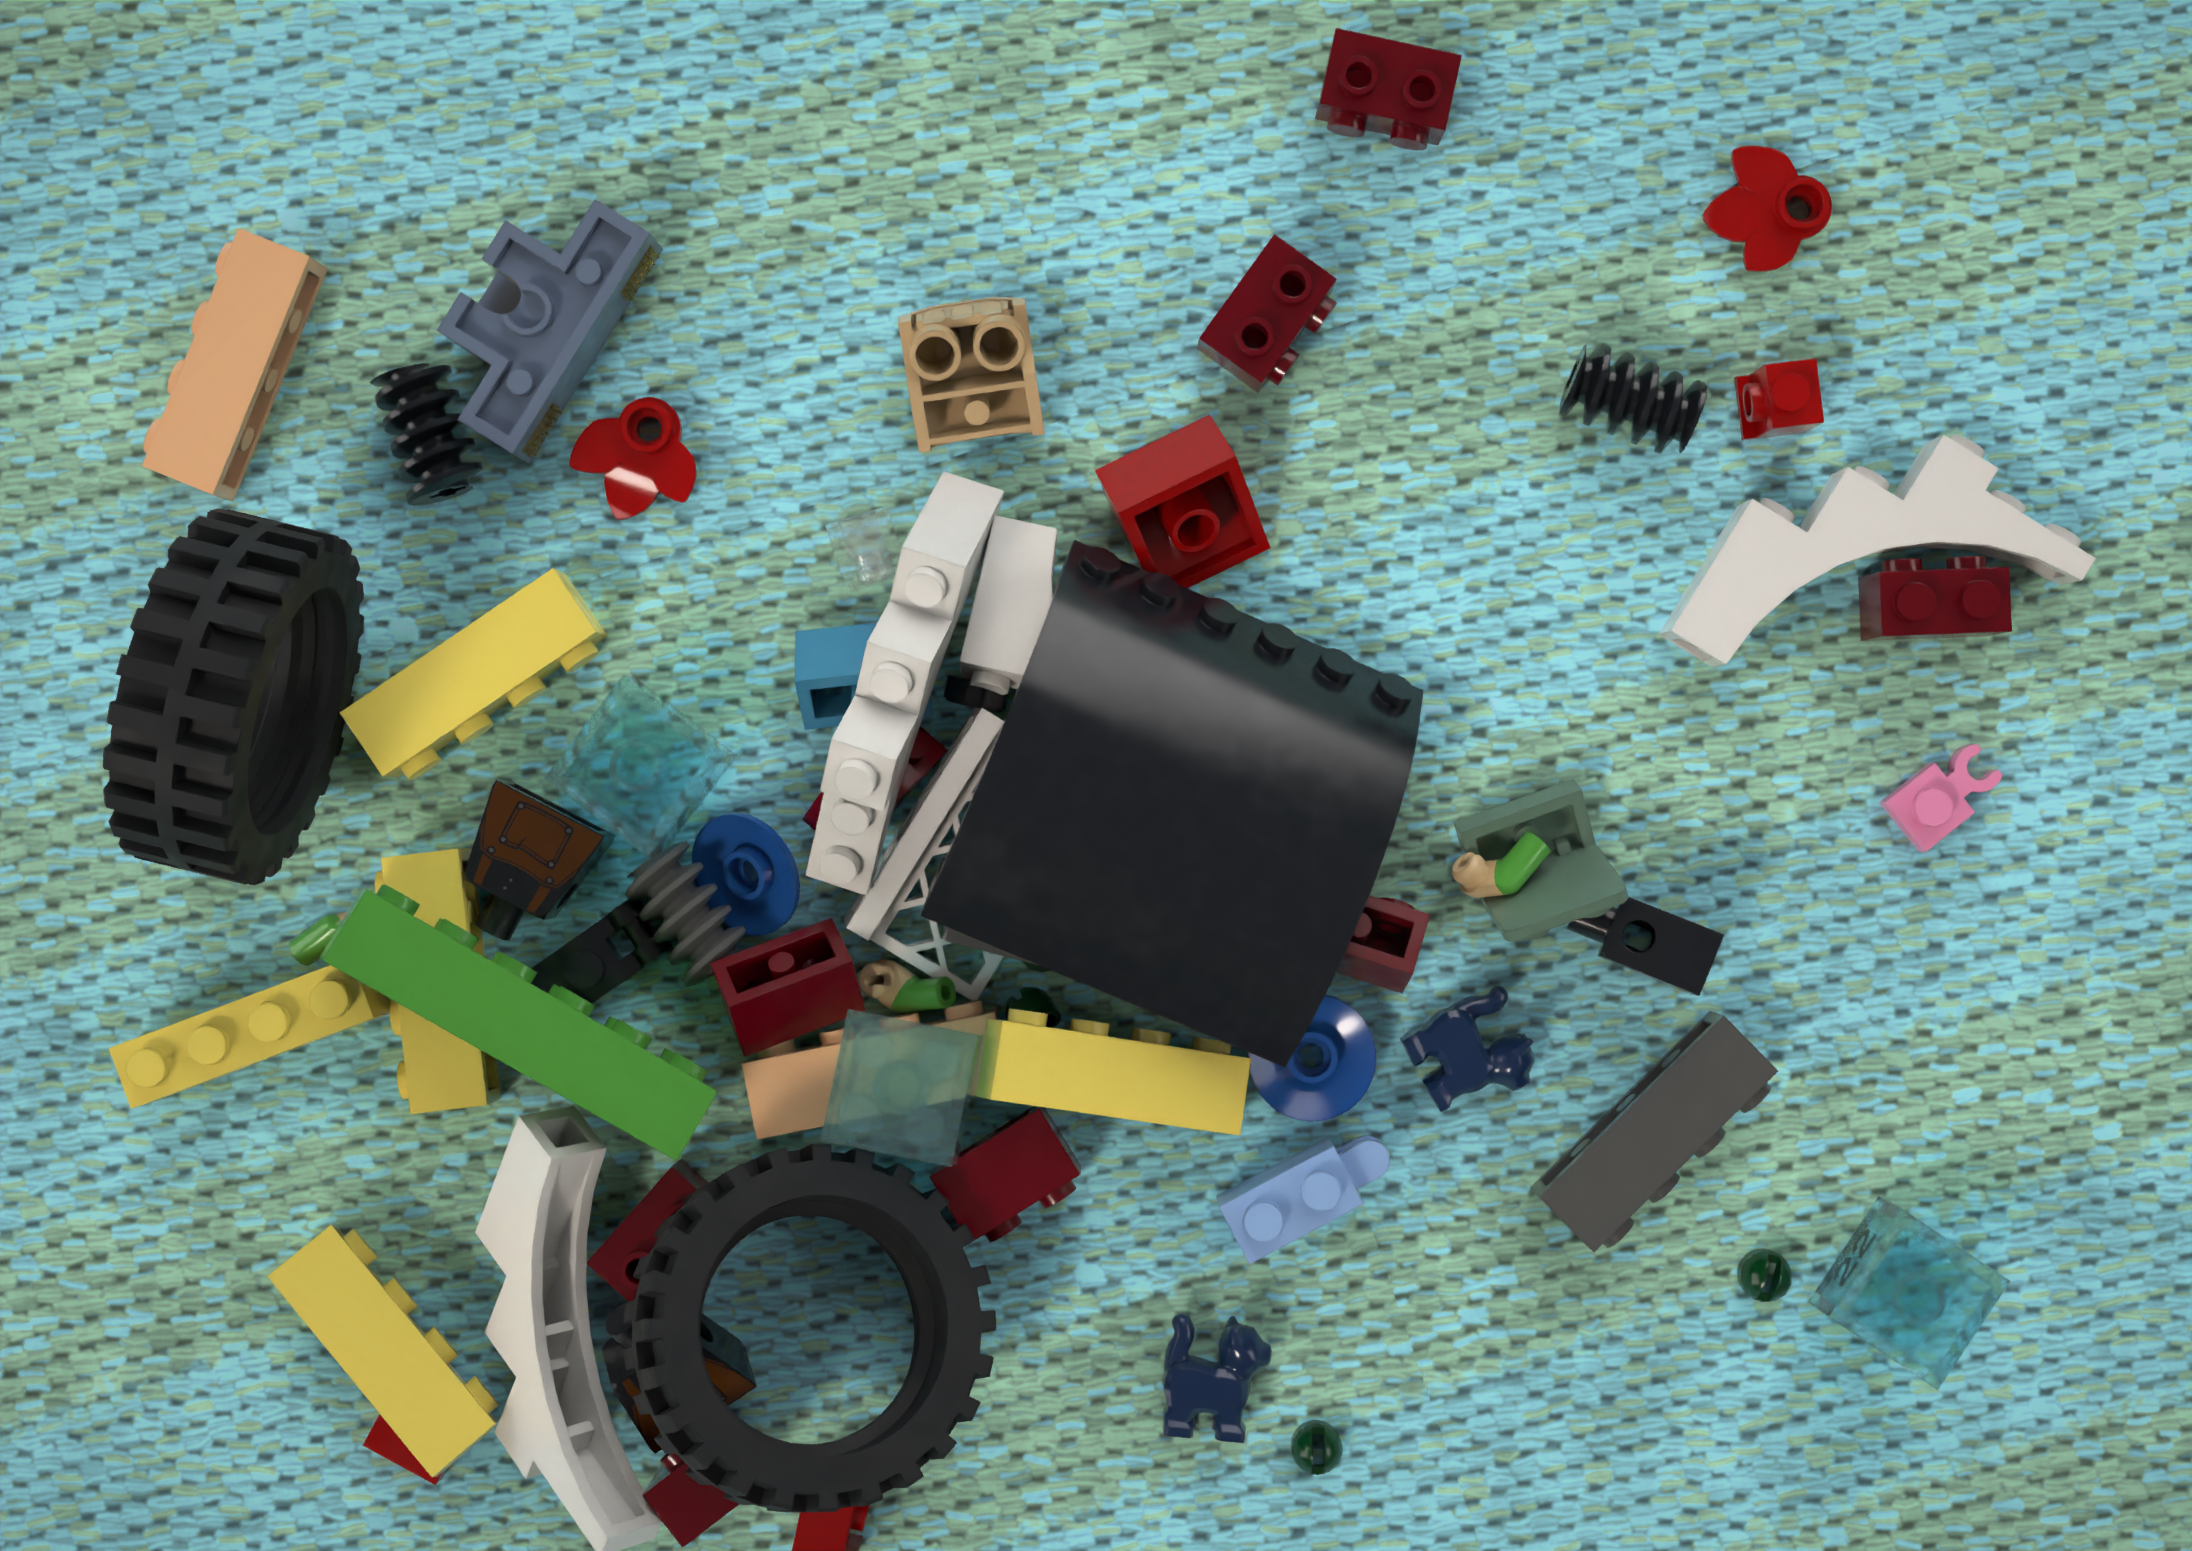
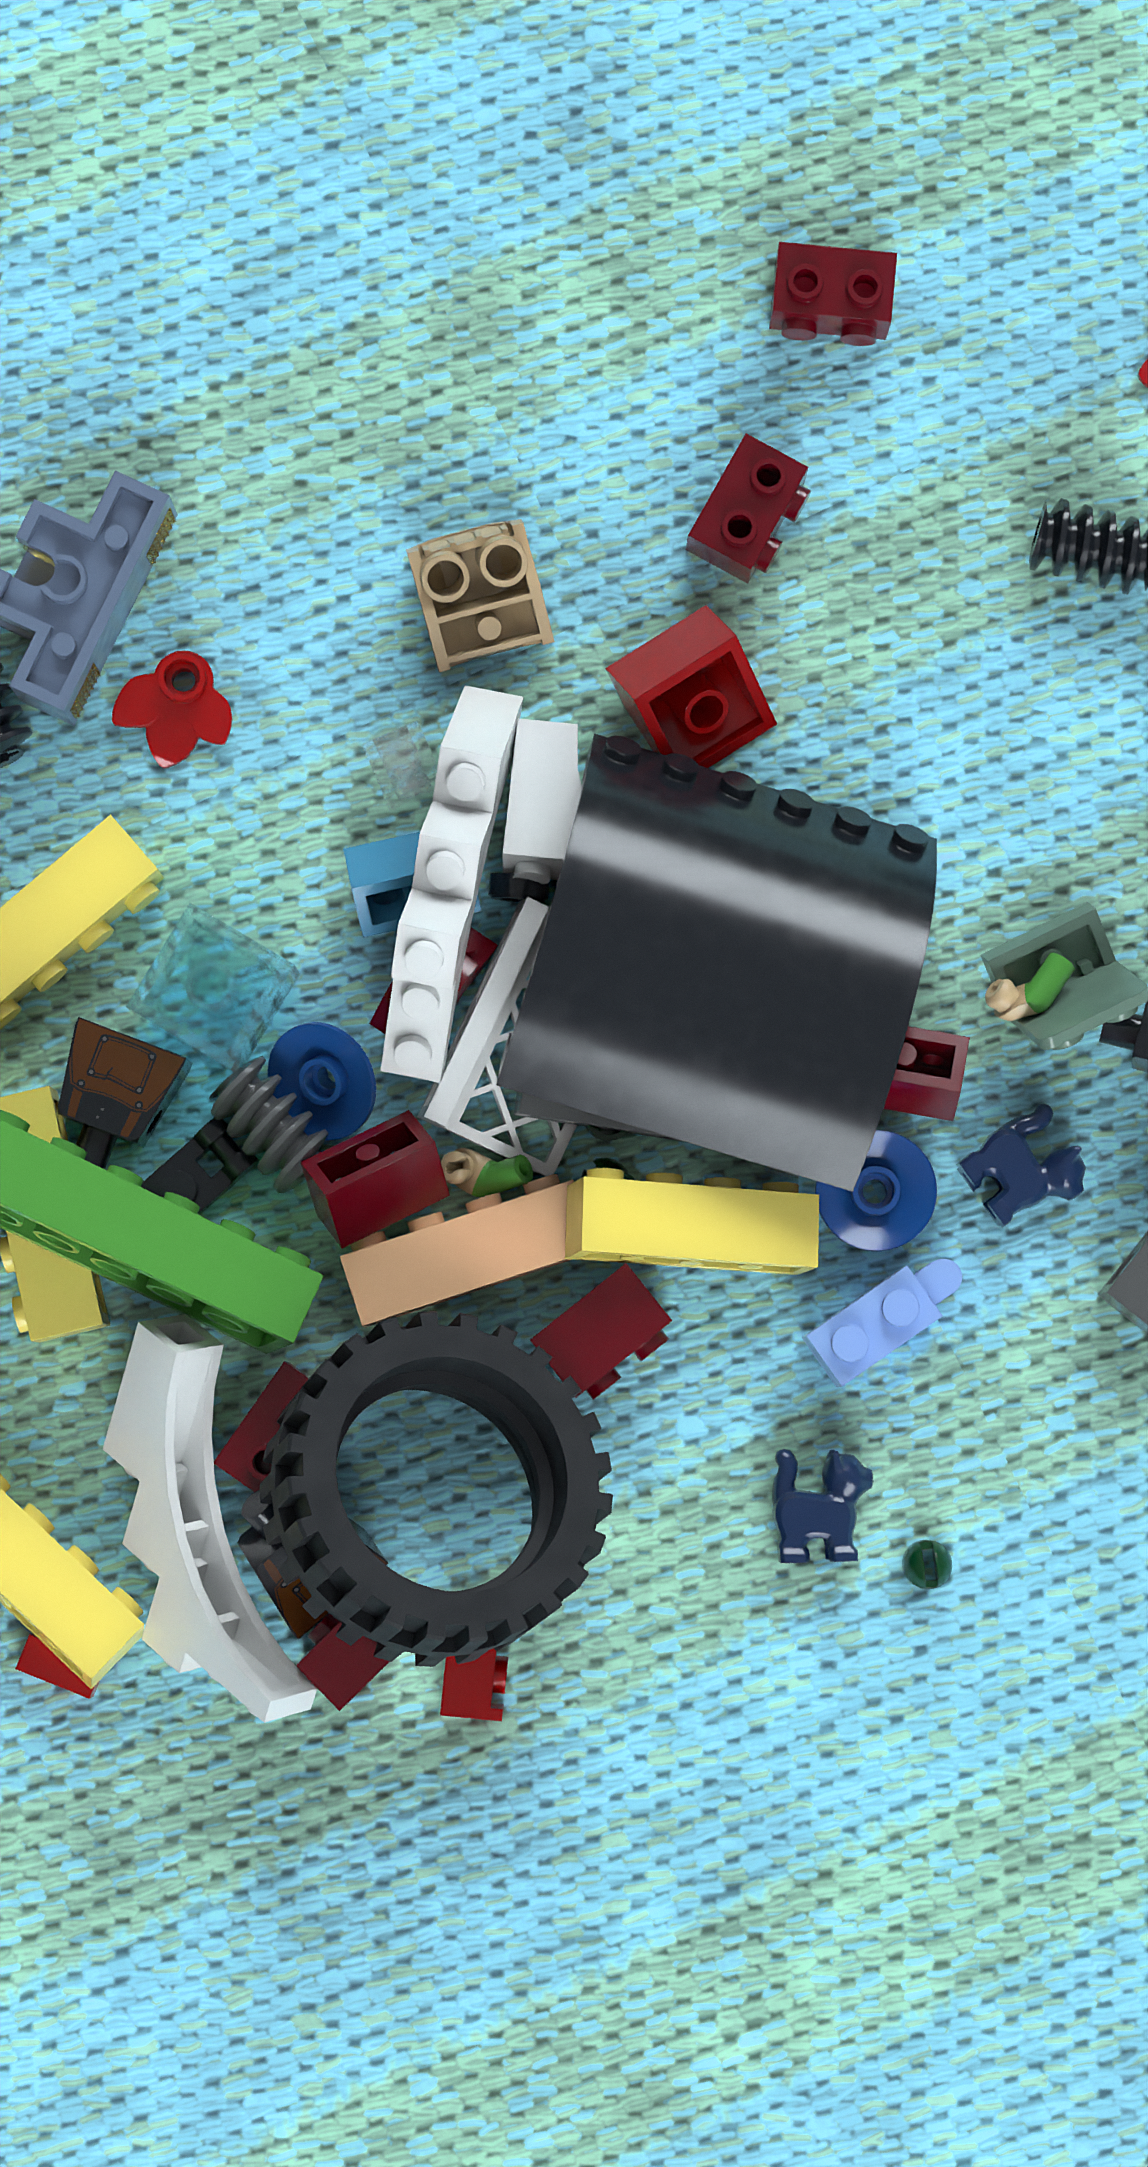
camera: 10 degrees left, 5 degrees down
clear light blue brick [821,1009,983,1167] -> none

